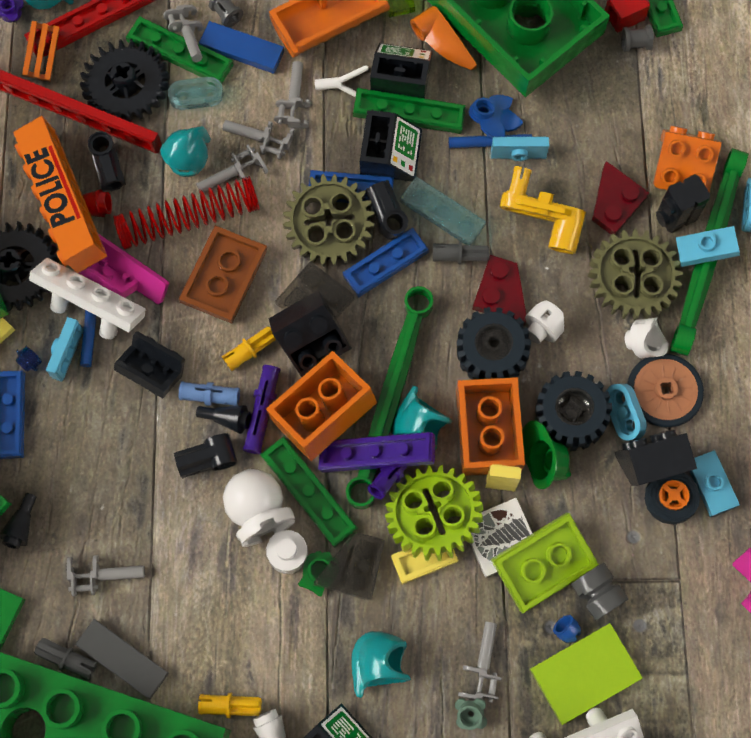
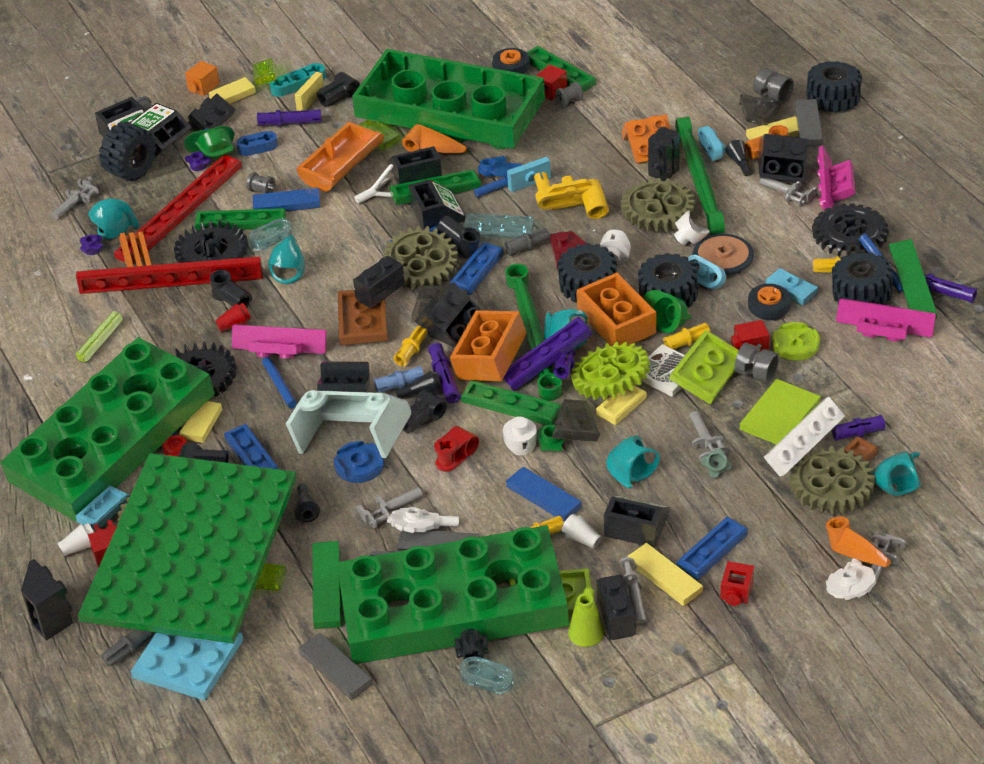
camera: 25 degrees left, 30 degrees down
orange brick [13,116,107,273] -> none
clear blue plate [15,345,42,372] -> none
white plate [29,258,146,339] -> none
medium azure plate [46,317,83,381] -> none
red piece [113,176,260,250] -> none
light grey piece [163,5,203,62] -> none
light grey piece [196,144,268,192] -> none
light grey piece [222,120,295,160] -> none
white tile [223,469,295,547] -> none
light grey piece [274,61,311,129] -> none
light yellow tile [485,464,522,491] -> none
blue hinge [553,615,581,643] -> none
dark red wing [592,161,649,235] -> none
black slope [614,430,697,486] -> none
medium azure plate [676,226,740,267] -> none
none -> light aqua windscreen [286,390,411,458]
none -> blue tile [333,441,385,483]
none -> black brick [353,256,405,308]
none -> white piece [387,507,459,533]
none -> red piece [434,426,479,472]
none -> blue tile [506,467,582,522]
none -> yellow axle [663,323,711,350]
none -> red brick [731,320,770,351]
none -> lime tile [771,322,820,361]

